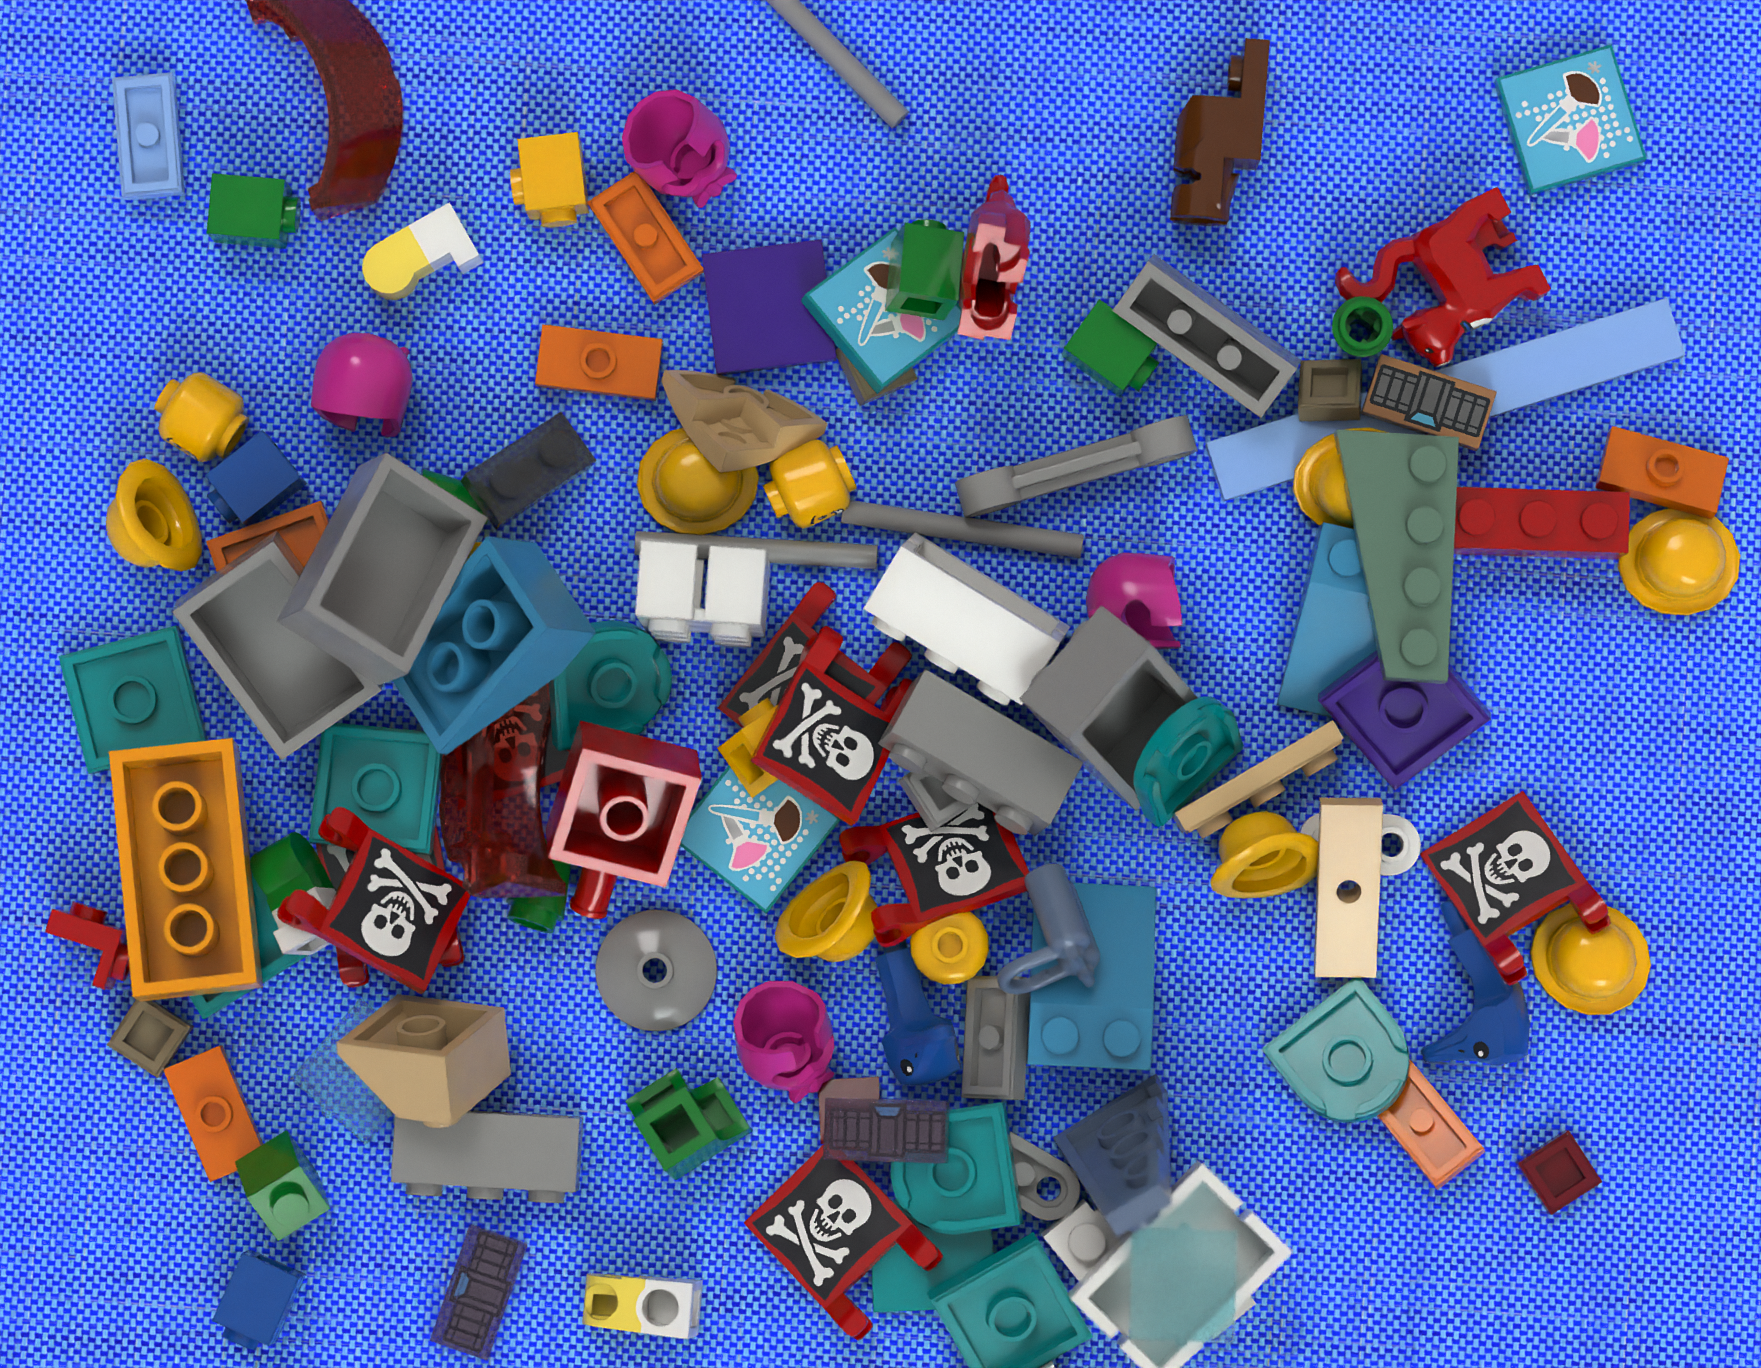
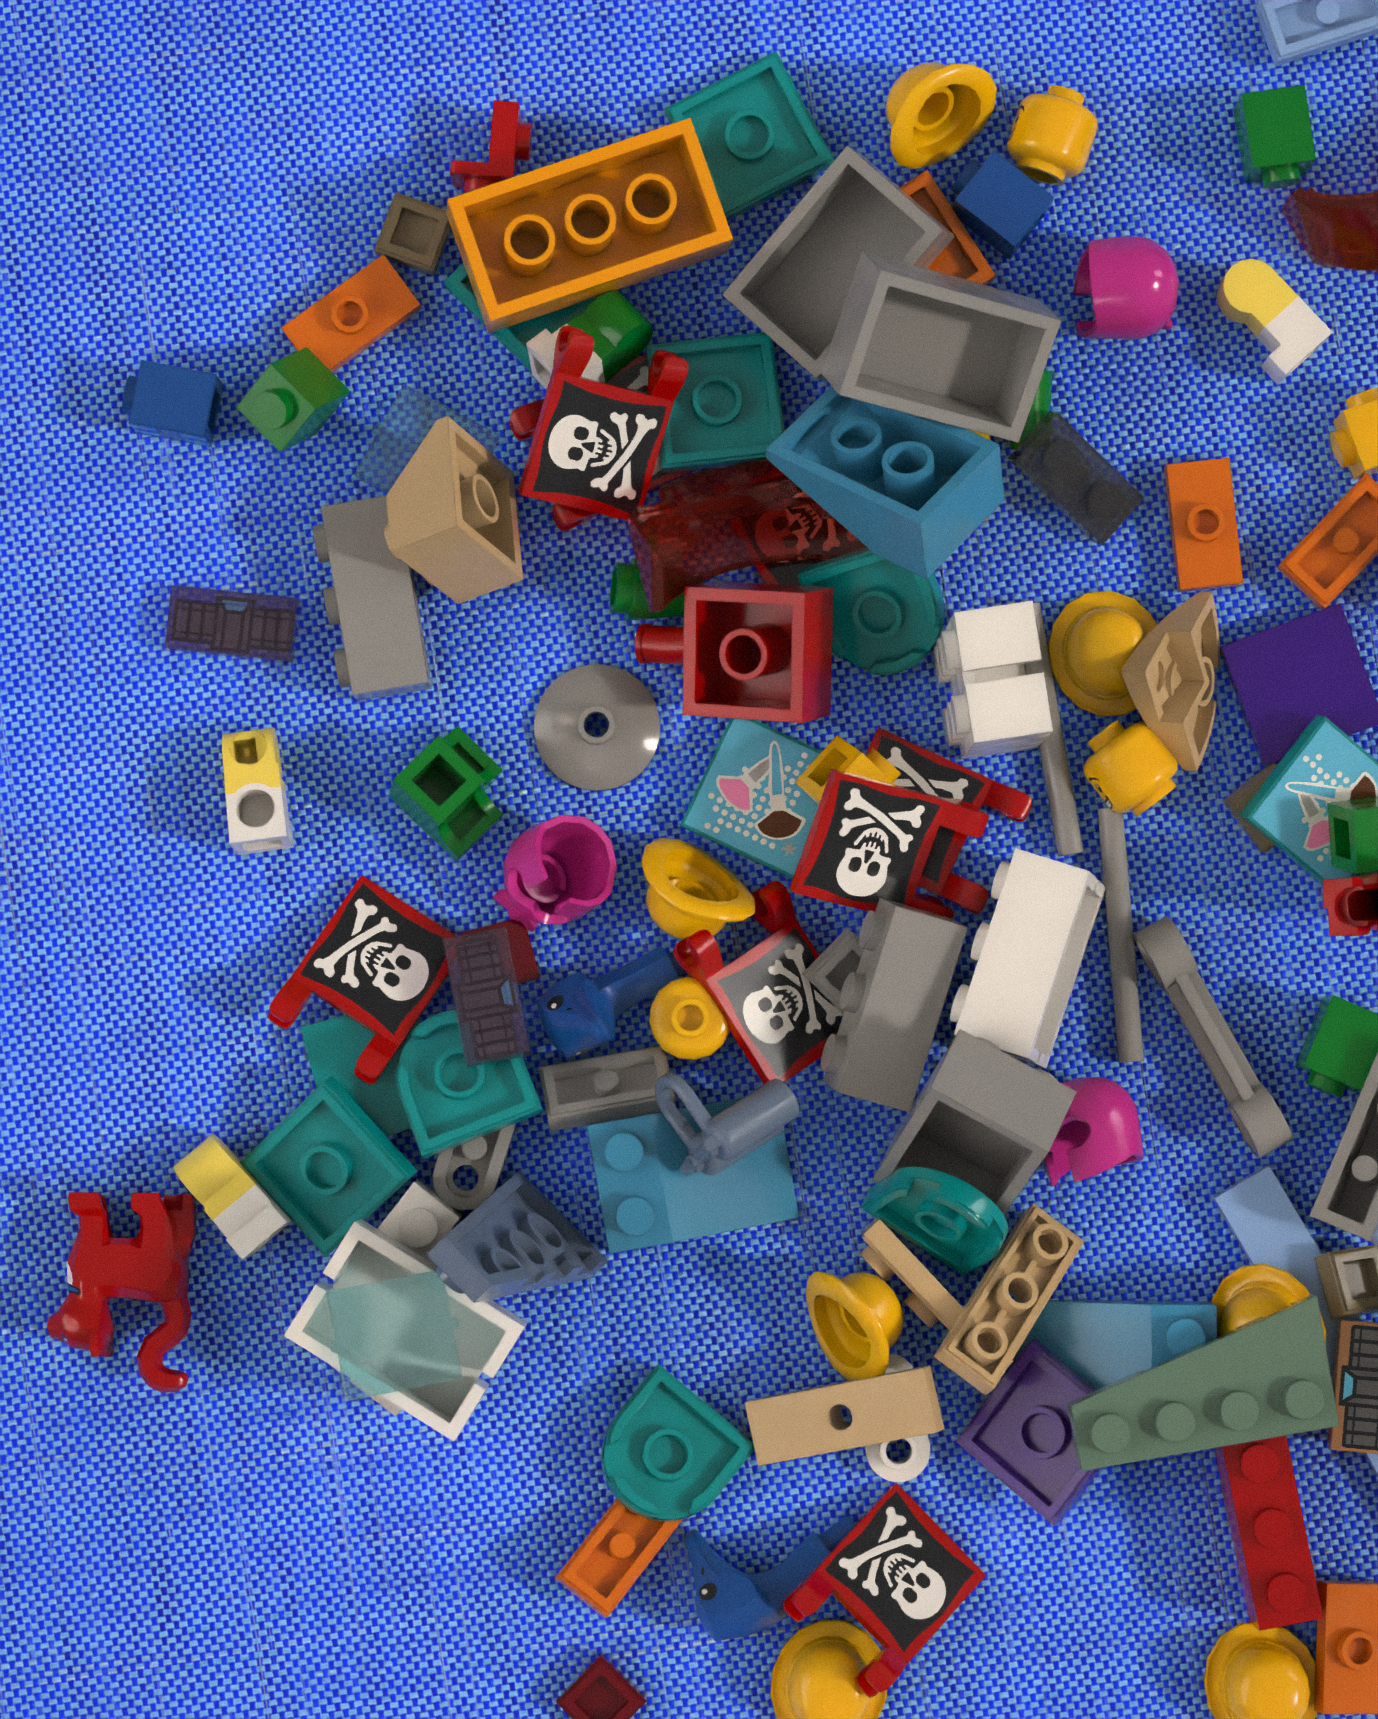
camera: 80 degrees right, 0 degrees up
none -> tan tile [933,1203,1084,1395]

